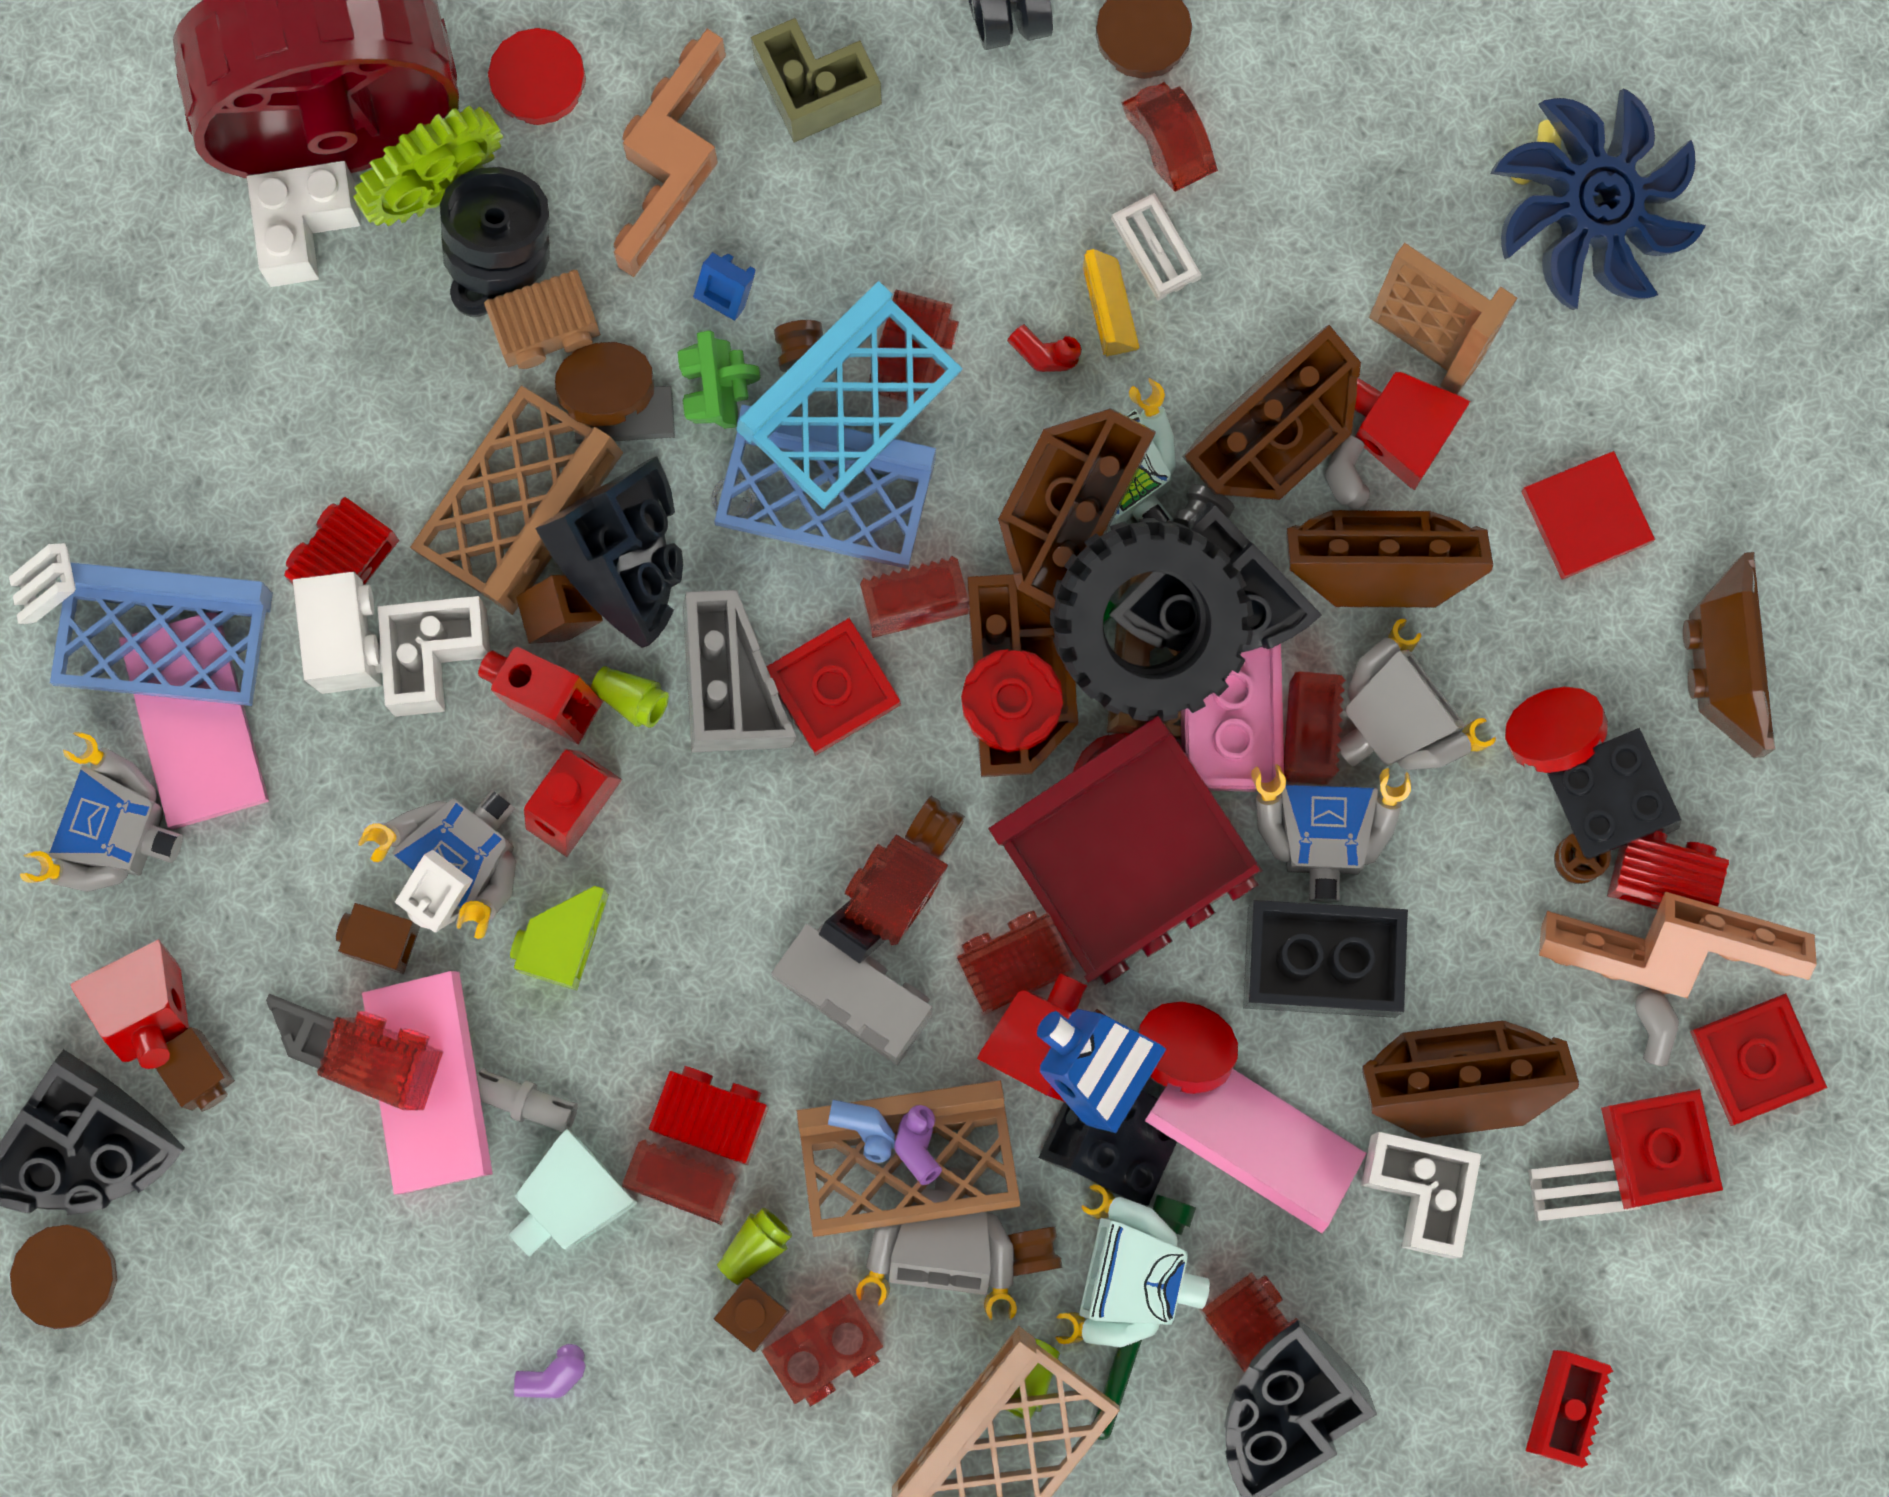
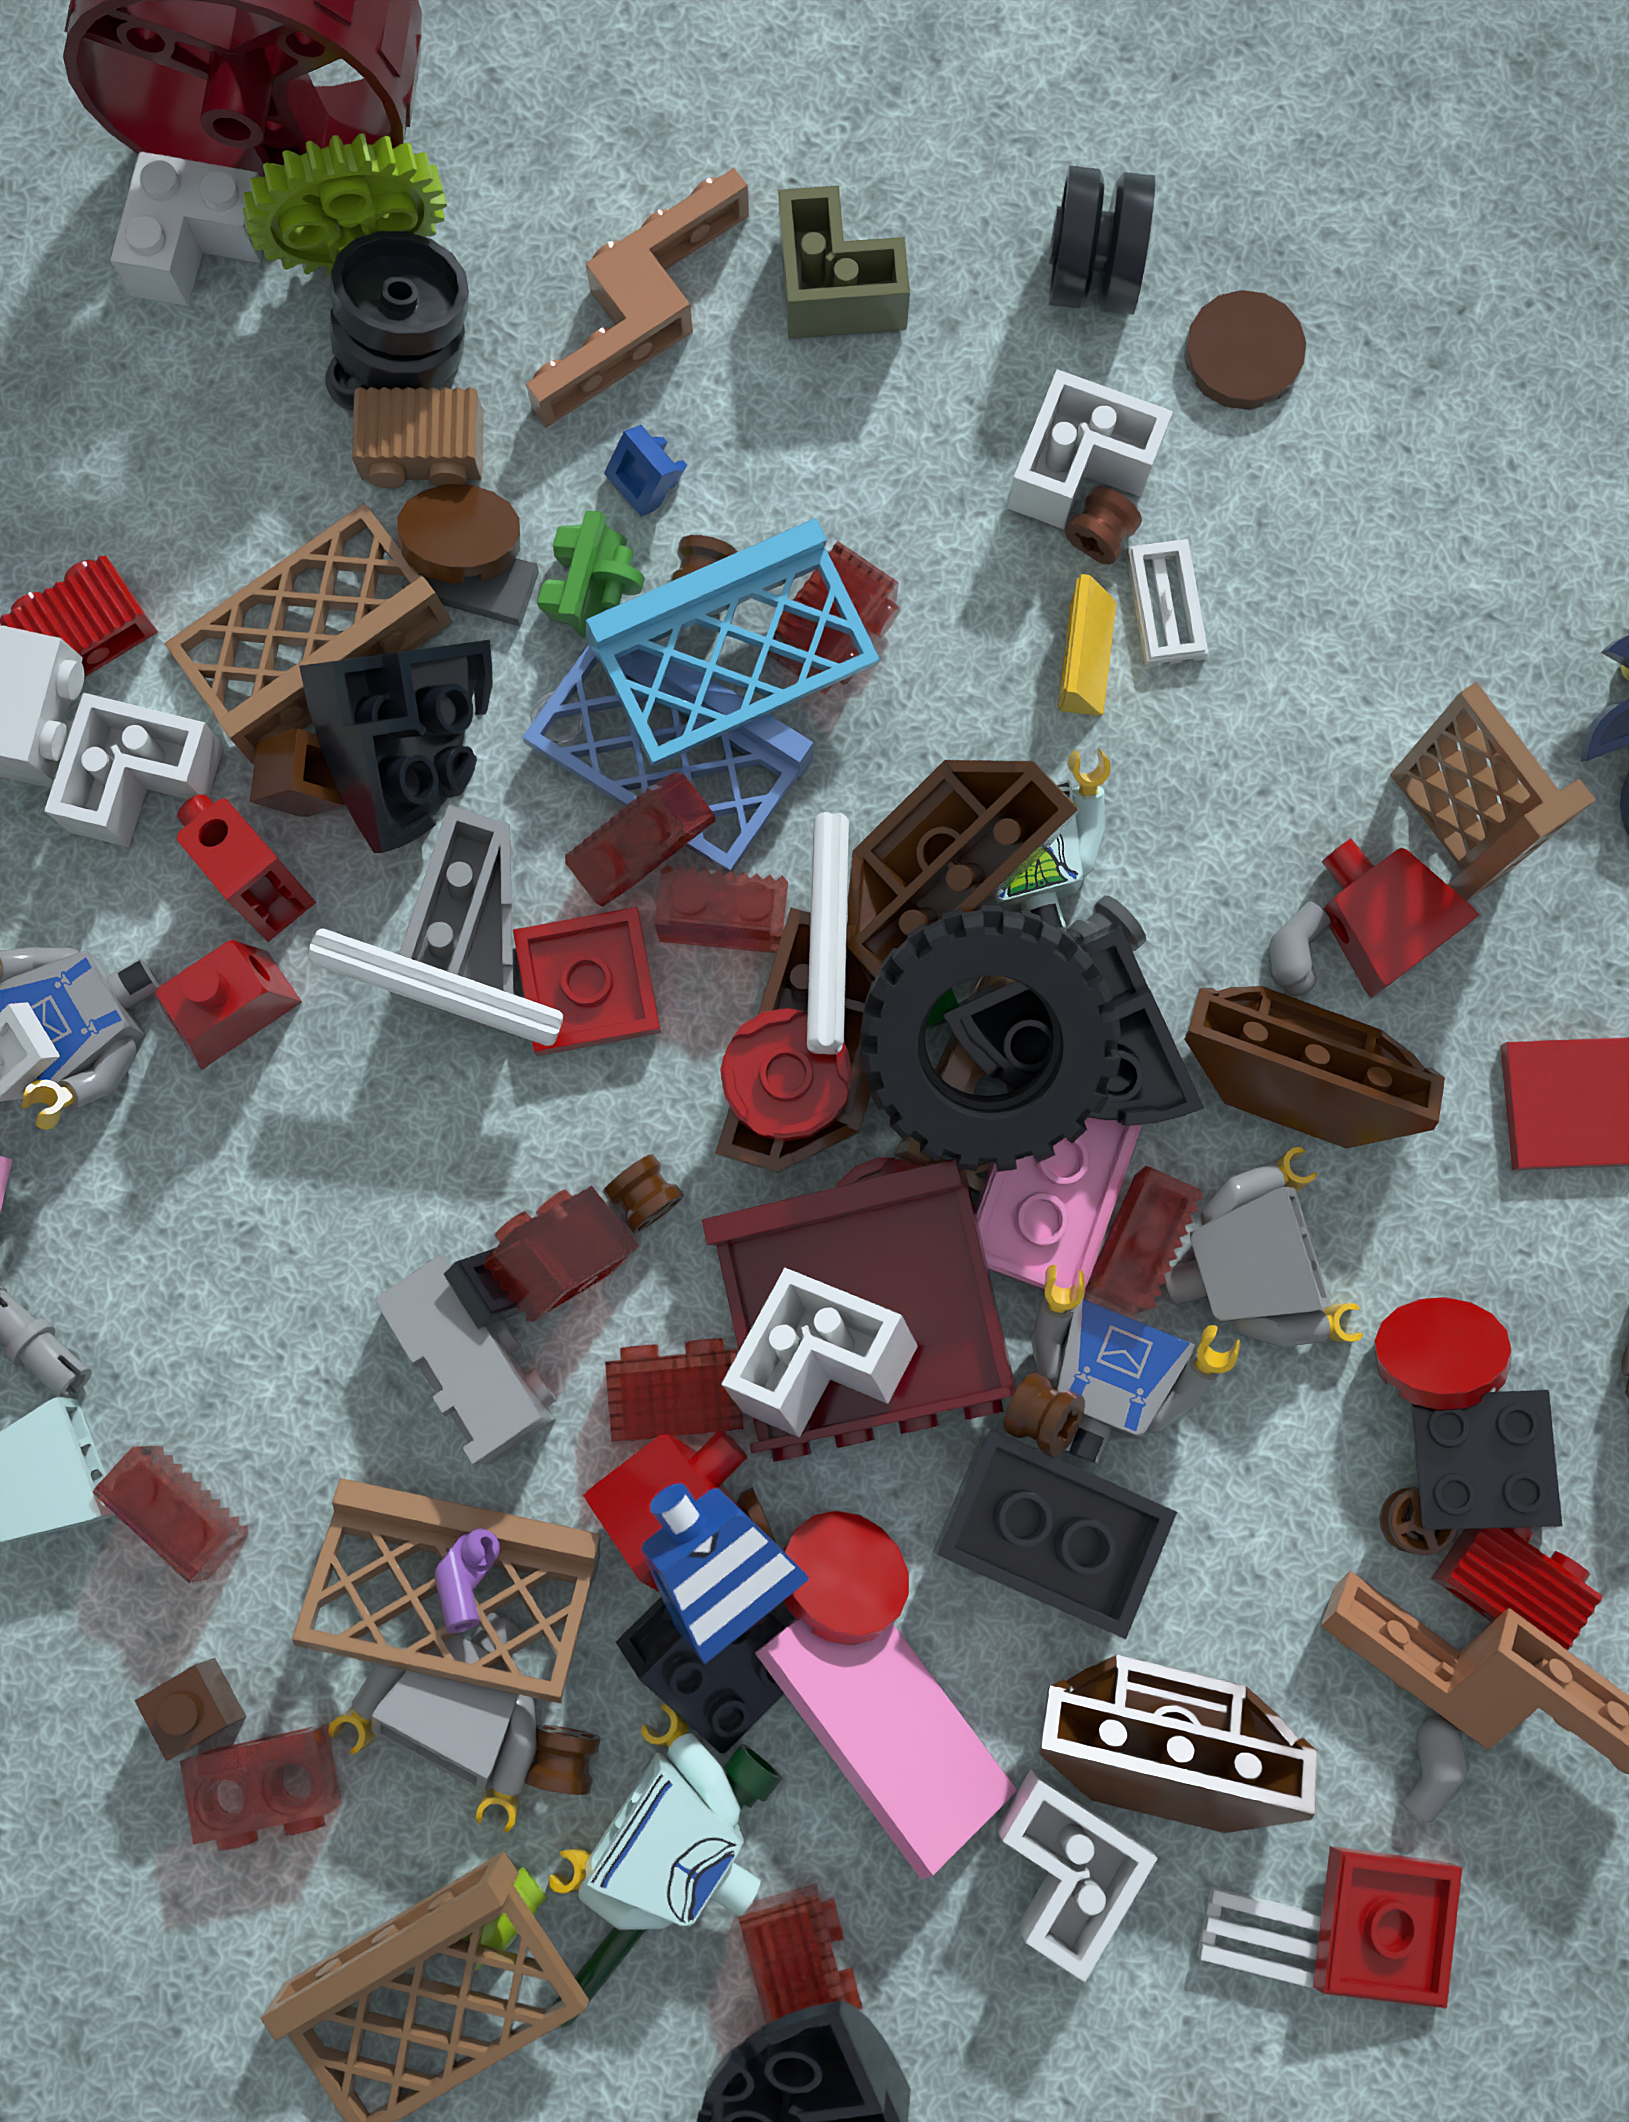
camera: 20 degrees right, 0 degrees up
red tile [488,28,586,125] -> none
lime slope [510,886,609,991] -> none
lime cone [591,666,669,728] -> none
red brick [649,1066,769,1166] -> none
lime cone [717,1208,792,1286] -> none
medium blue arm [828,1100,895,1163] -> none
red arm [1007,324,1082,372] -> none
clear red brick [1121,82,1218,192] -> none
reddish brown wedge [1182,325,1361,500] -> none
red tile [1690,993,1827,1126] -> none
none -> white axle [308,929,563,1046]
none -> clear red brick [565,772,716,907]
none -> white brick [722,1268,918,1438]
none -> white axle [807,812,849,1055]
none -> reddish brown wheel [1004,1372,1085,1457]
none -> white brick [1007,369,1173,529]
none -> copper wheel [1064,486,1142,565]

